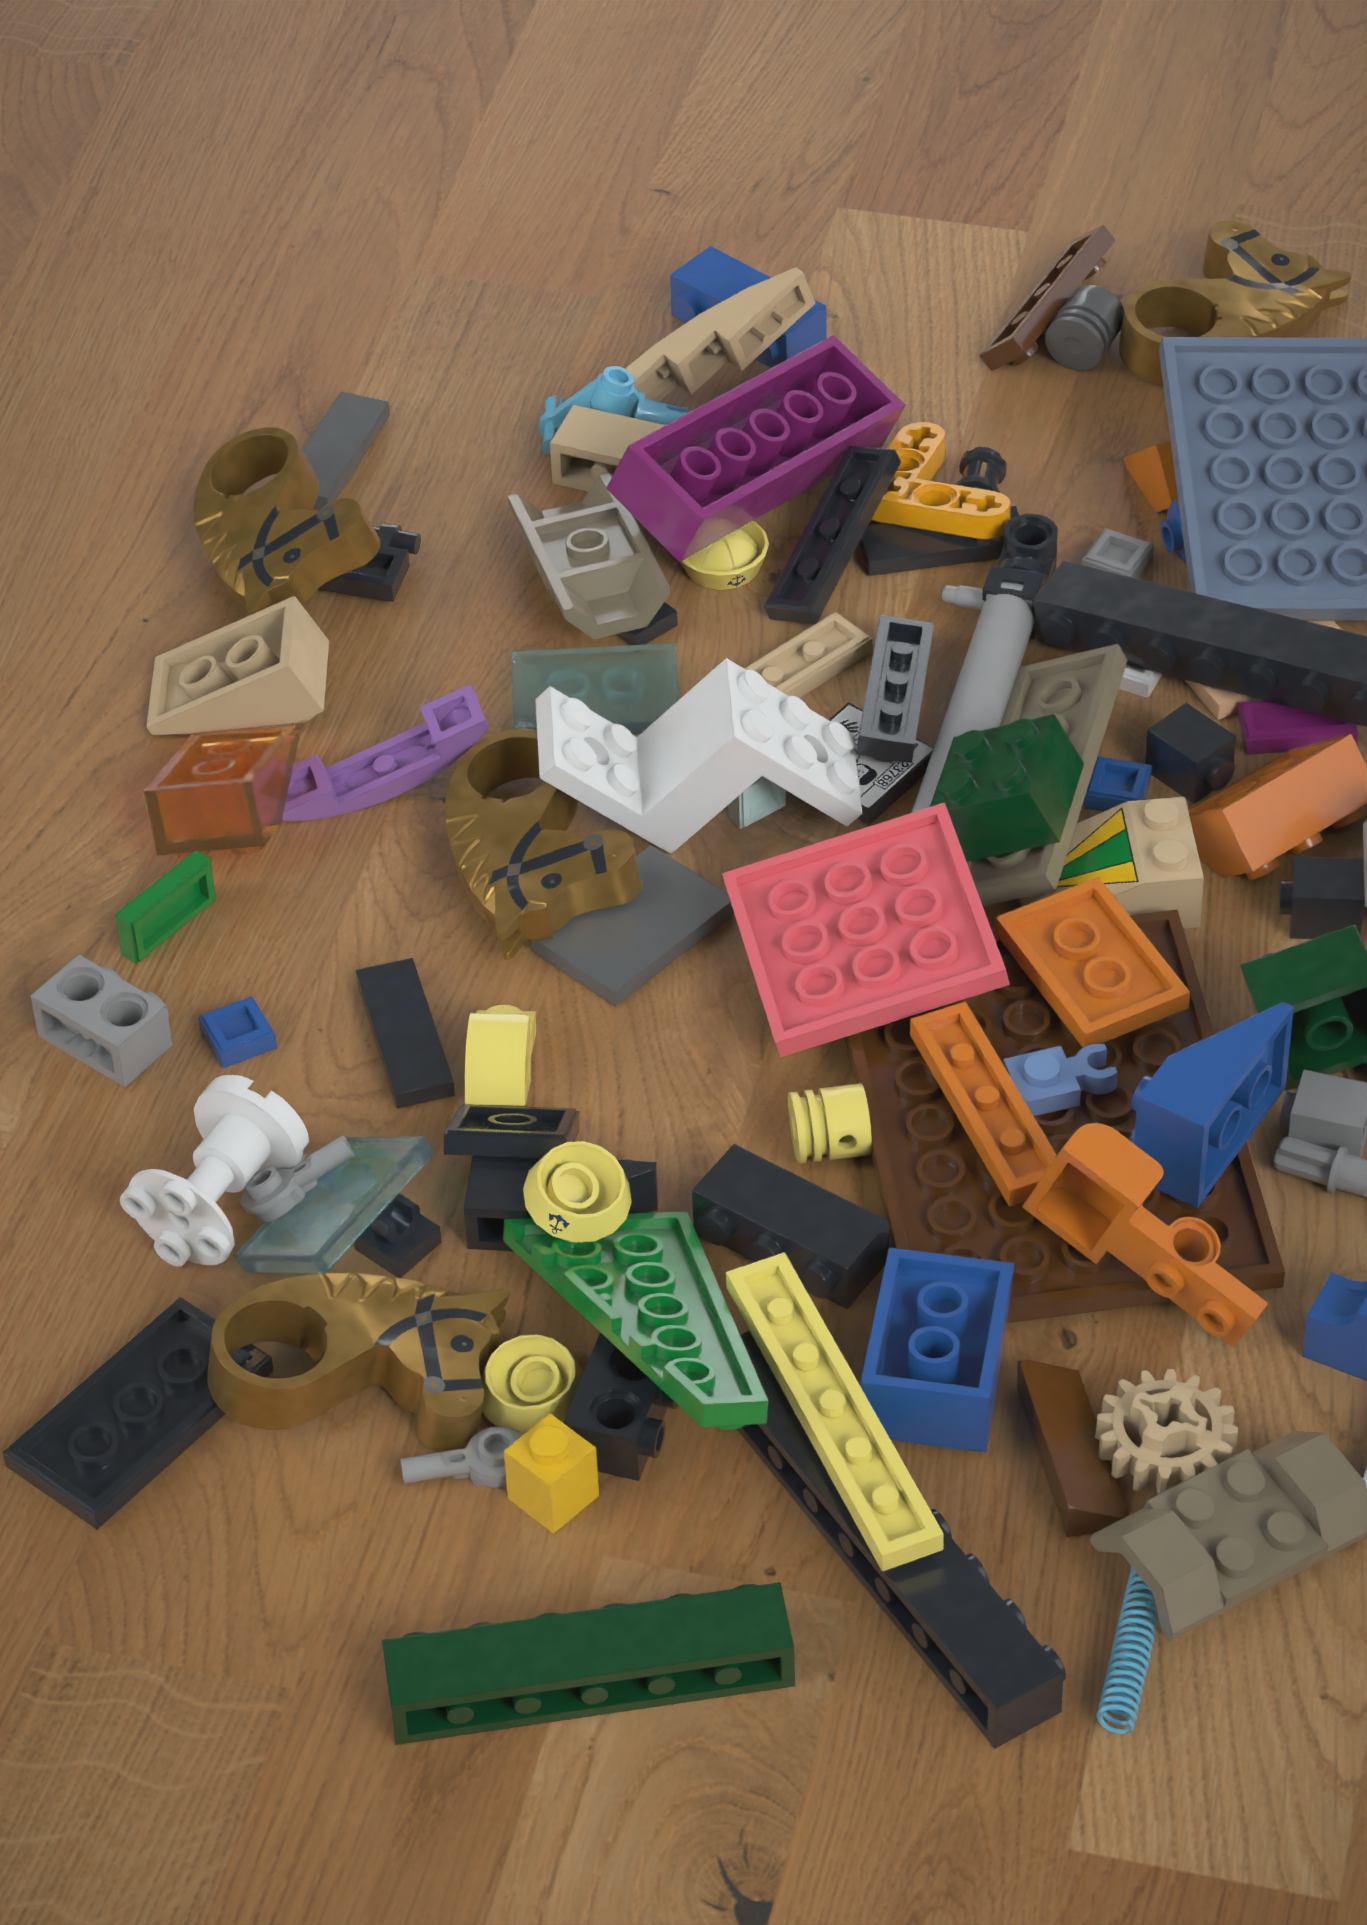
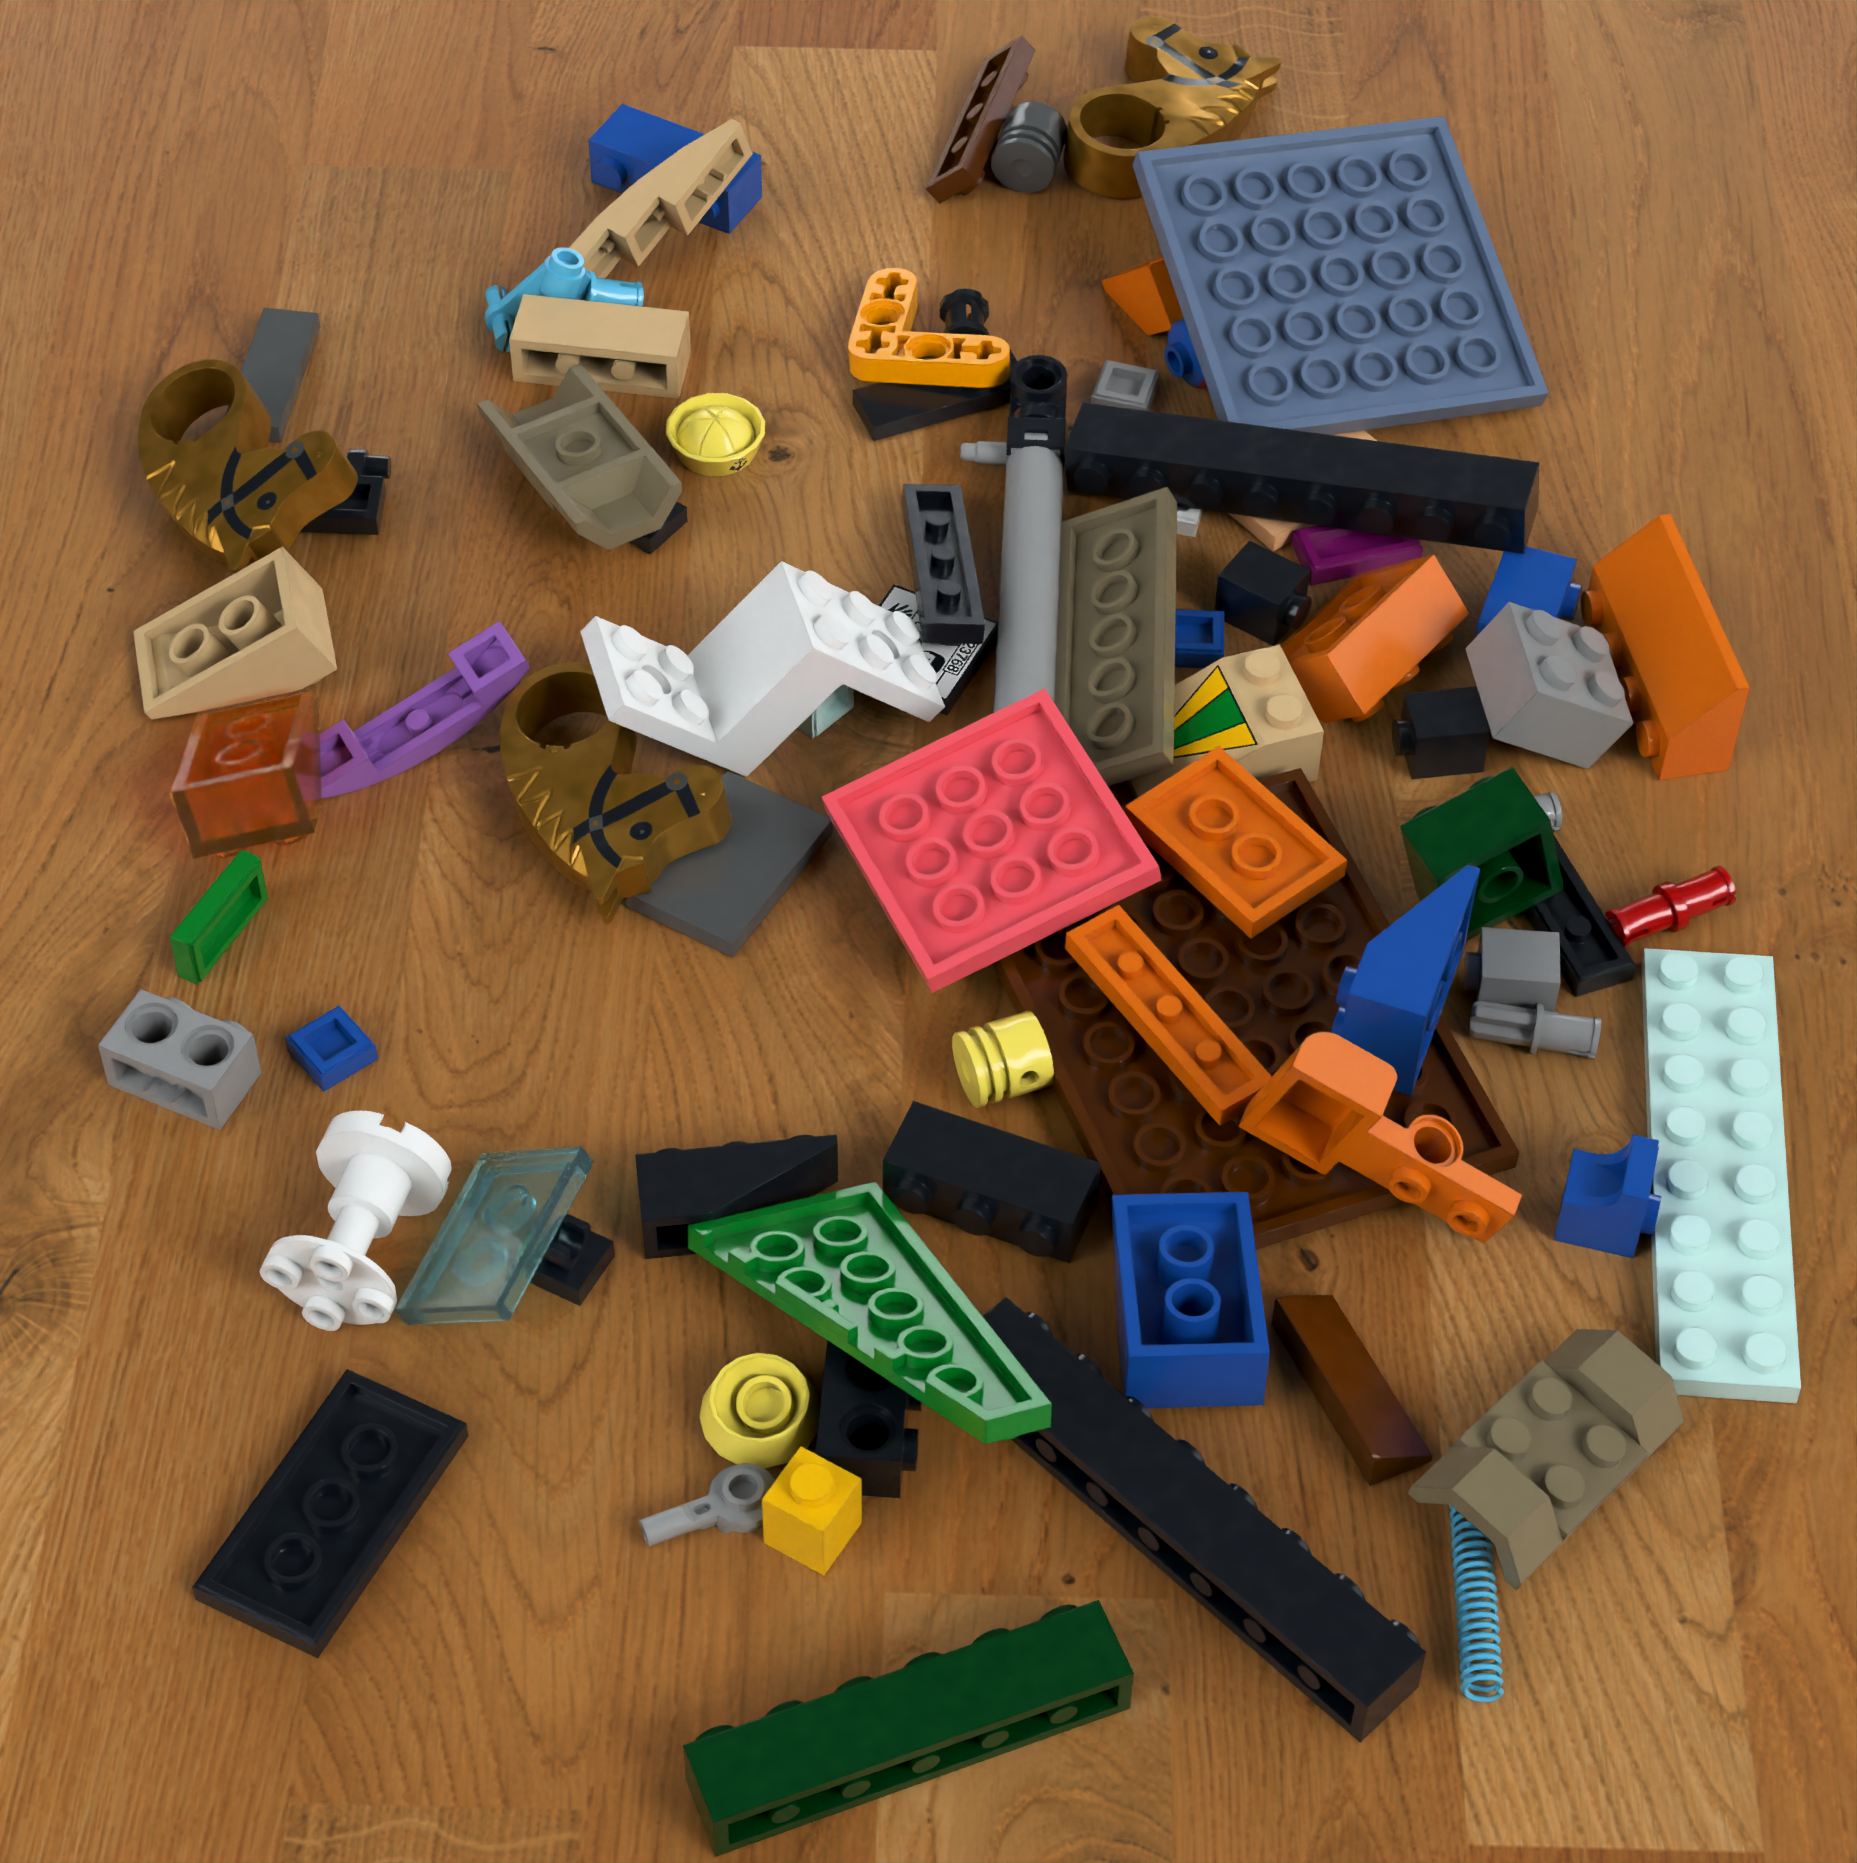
camera: 15 degrees left, 5 degrees up
pearl gold animal [207,1273,510,1452] -> none
light grey plate [240,1135,355,1222] -> none
black tile [356,958,455,1109] -> none
black tile [444,1104,580,1159] -> none
light yellow brick [465,1005,536,1106] -> none
clear light blue tile [512,643,679,735] -> none
light yellow hat [523,1141,632,1242] -> none
magenta brick [606,335,906,562] -> none
light yellow plate [726,1252,944,1572] -> none
tan tile [744,611,873,699] -> none
black tile [764,445,901,624] -> none
dark green brick [930,714,1084,862] -> none
medium blue plate [1003,1044,1118,1116] -> none
tan gear [1095,1369,1238,1495] -> none

